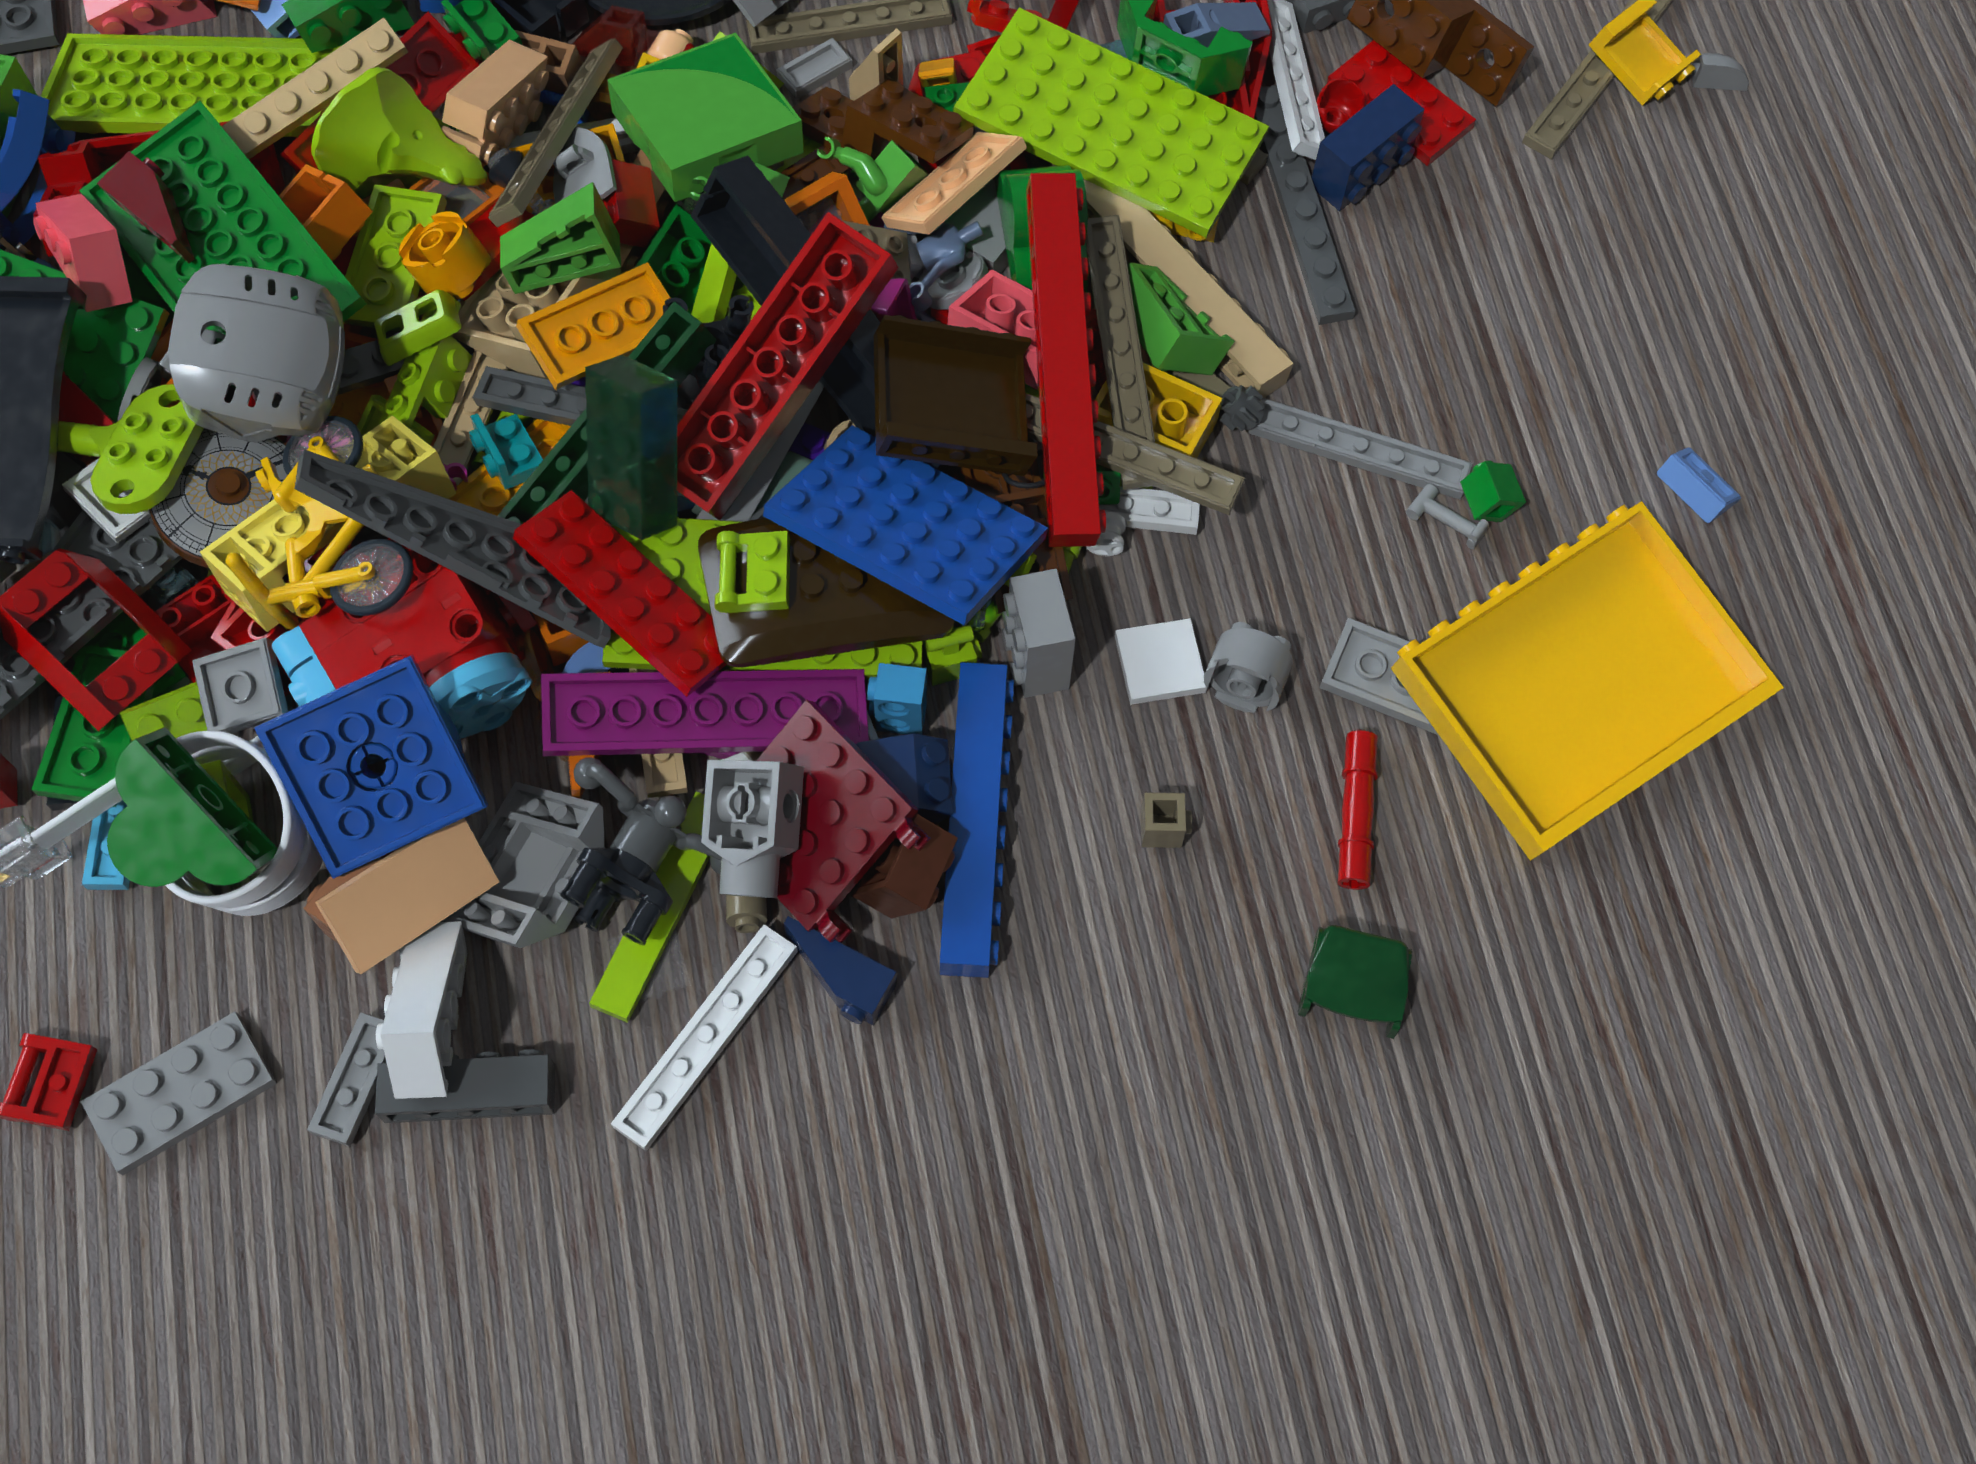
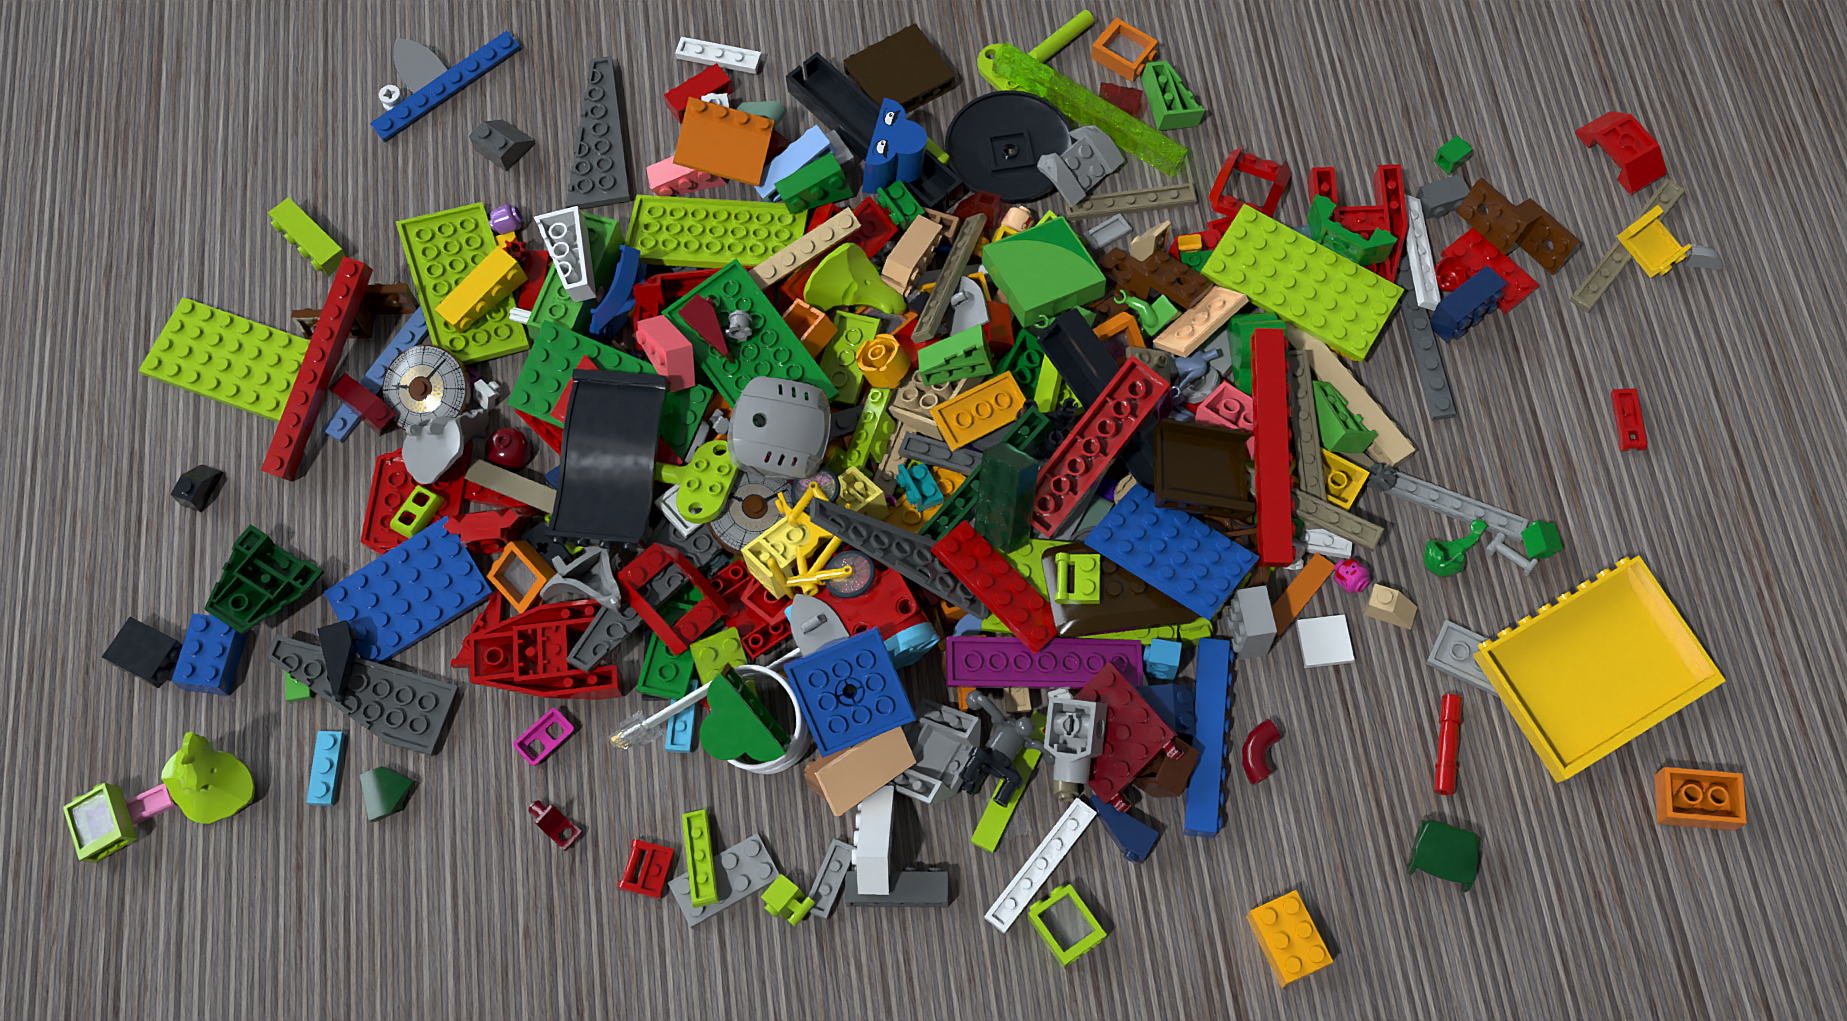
camera: 10 degrees right, 0 degrees up
light grey tile [192,637,288,734] -> none
lime piece [374,290,461,366] -> none
dark tan brick [1141,793,1192,848] -> none
sand blue slope [1163,2,1270,47] -> none
light grey brick [1204,622,1293,713] -> none
medium blue slope [1657,447,1741,523] -> none
none -> lime tile [682,809,719,908]
none -> light grey brick [725,310,752,341]
none -> lime brick [761,874,815,927]
none -> light grey shield [790,594,850,656]
none -> window [1028,884,1107,969]
none -> dark red cylinder [1242,719,1281,786]
none -> light orange brick [1246,890,1333,988]
none -> orange tile [1271,552,1335,638]
none -> dark pink head [1333,558,1370,593]
none -> tan slope [1363,584,1417,630]
none -> green hair [1423,519,1488,577]
none -> red plate [1610,388,1647,451]
none -> orange brick [1654,767,1747,831]

